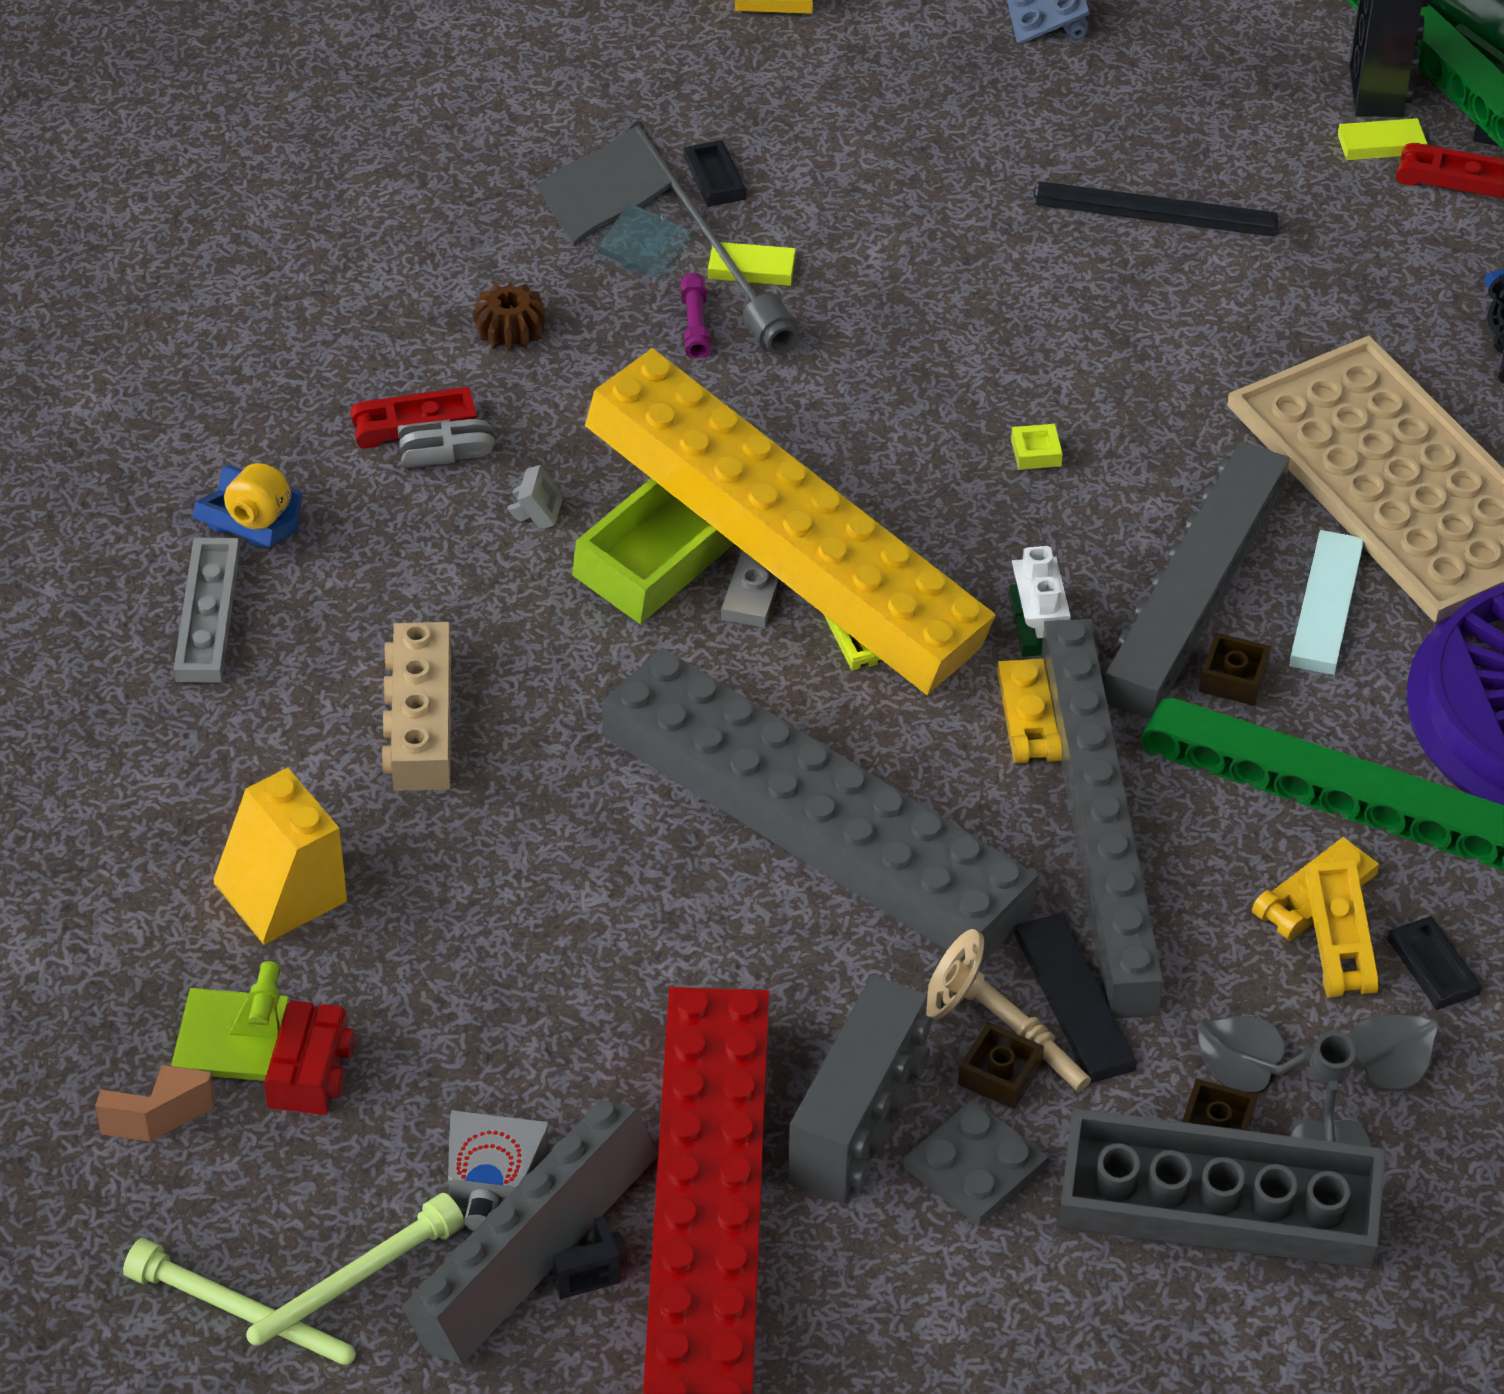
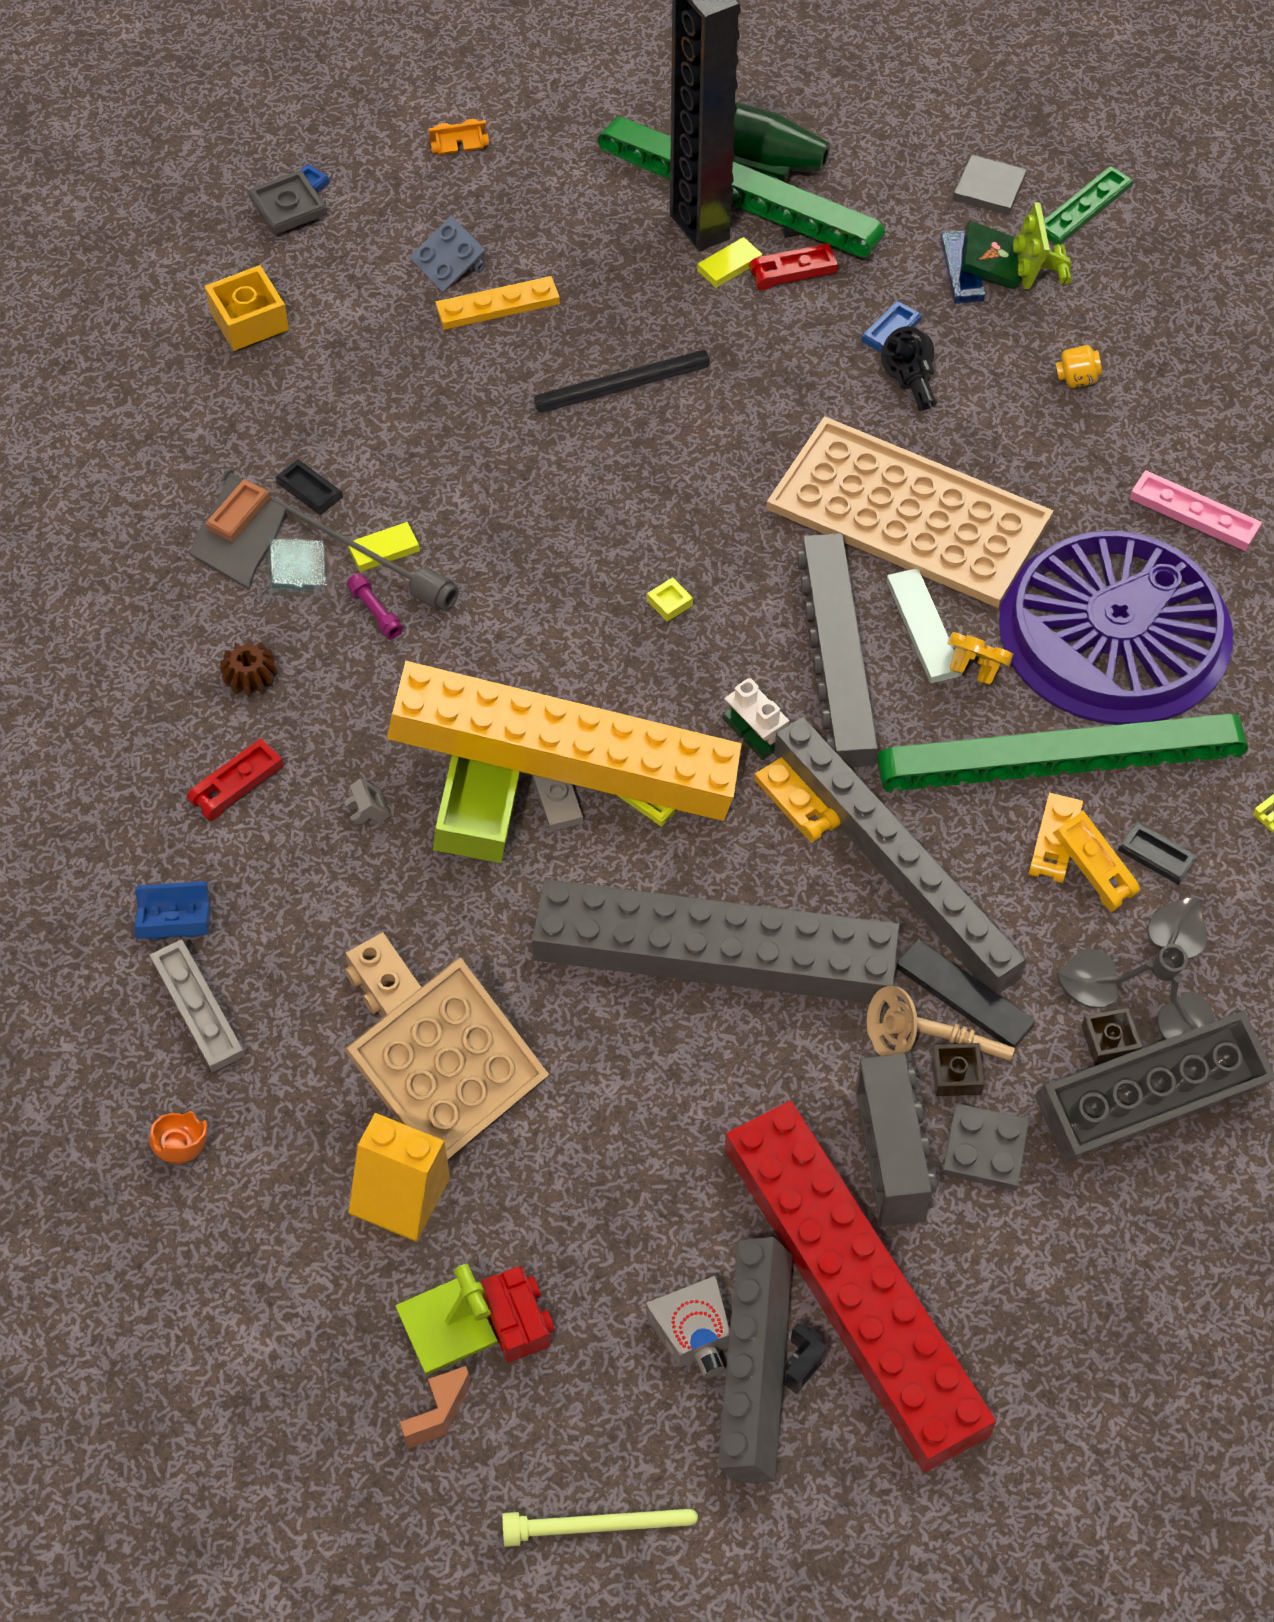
camera: 30 degrees left, 10 degrees up
yellow head [224,463,291,530] -> none
yellowish green piece [247,1193,465,1346] -> none
light grey arm [397,419,495,469] -> none
dark brown piece [1199,633,1272,706] -> none
none -> orange hair [149,1111,207,1165]
none -> nougat tile [205,479,271,543]
none -> tan plate [343,958,549,1160]
none -> yellow plate [436,276,560,330]
none -> yellow plate [947,632,1014,685]

